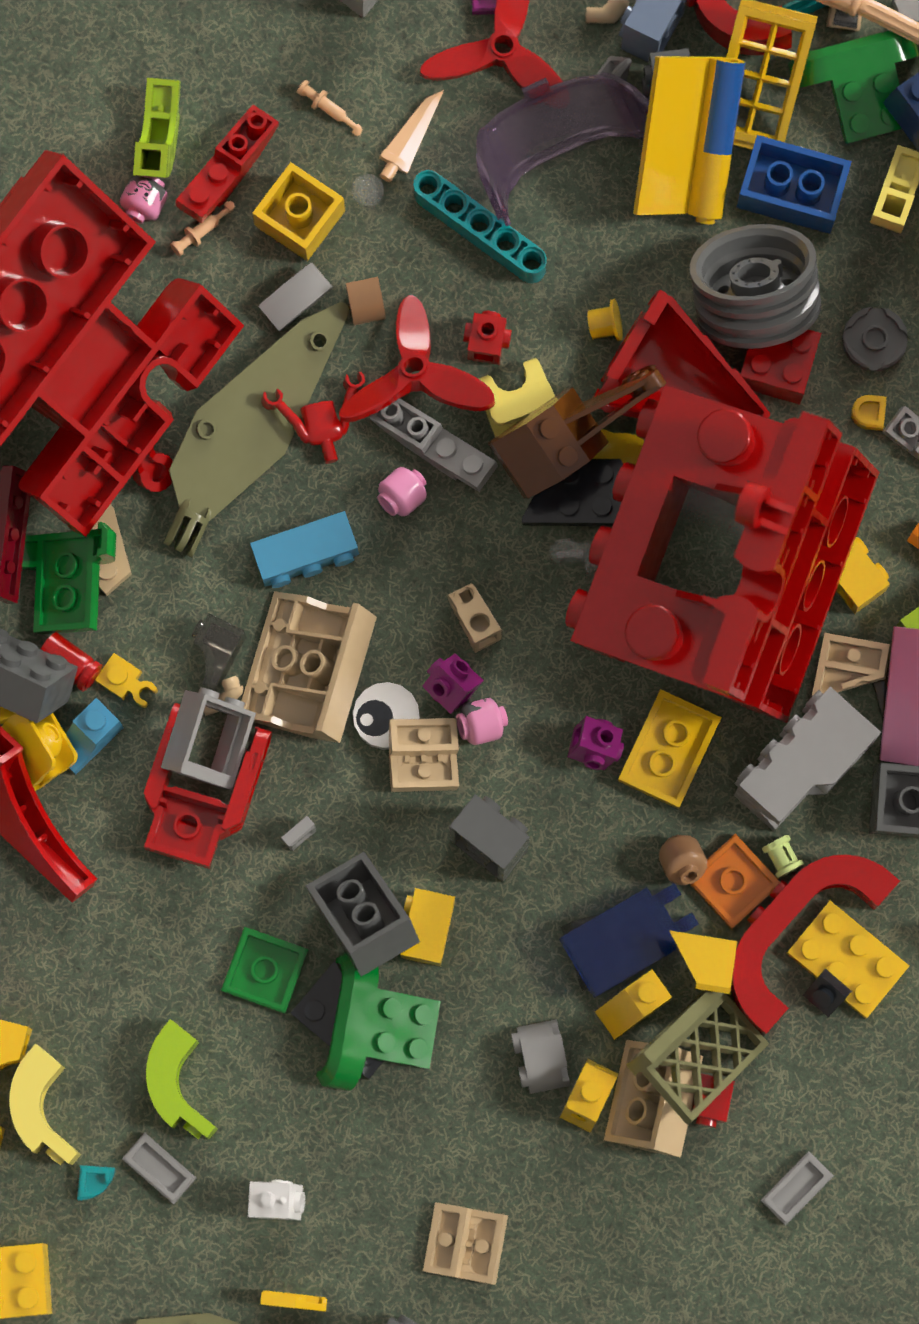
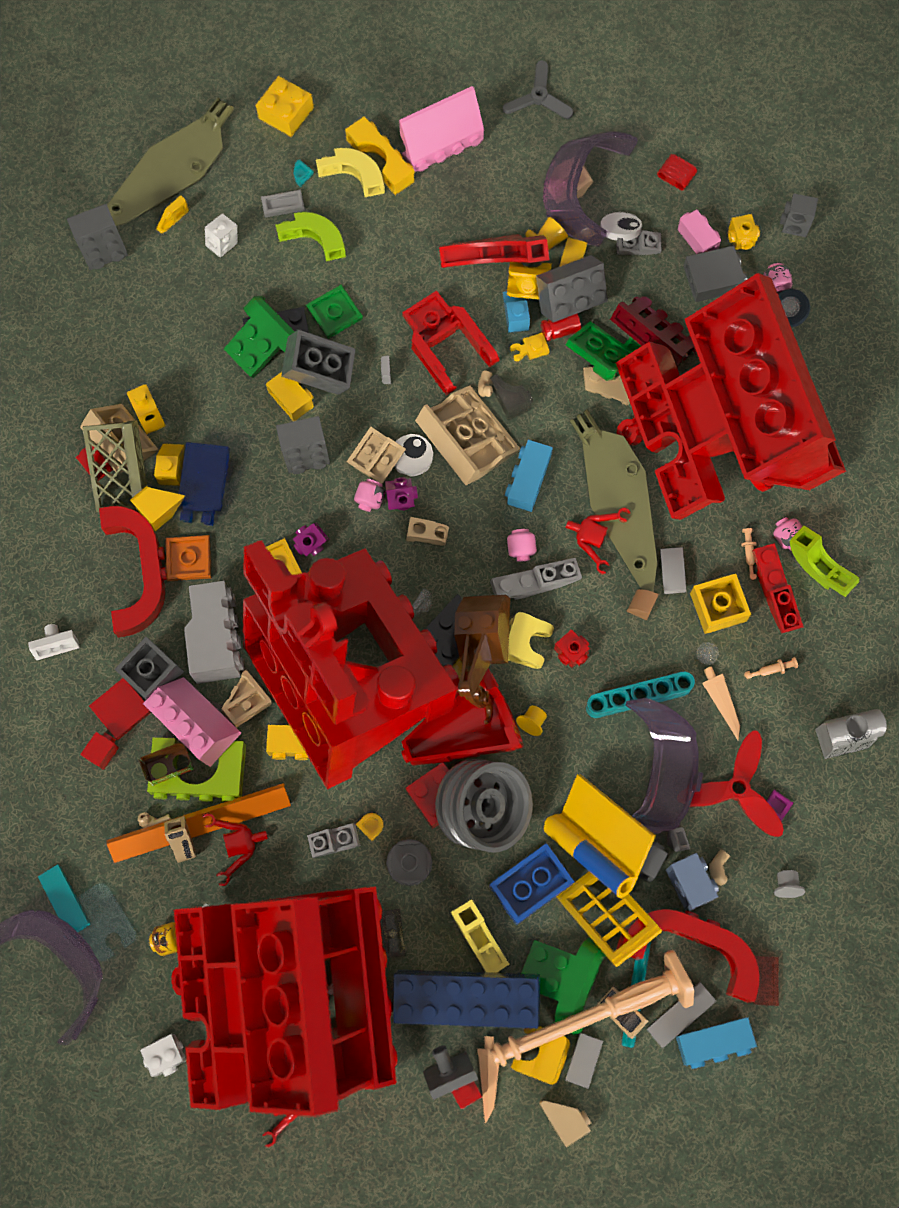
camera: 130 degrees right, 5 degrees down
light grey window [161,687,256,790] -> none
red piece [339,295,495,422] -> none
tan slope [423,1202,508,1285] -> none
light grey cylinder [511,1019,570,1094] -> none
medium nougat head [659,835,707,885] -> none
light grey tile [760,1151,834,1225] -> none
yellowish green bush [762,835,805,879] -> none
yellow plate [786,900,909,1019] -> none
black plate [803,968,851,1018] -> none

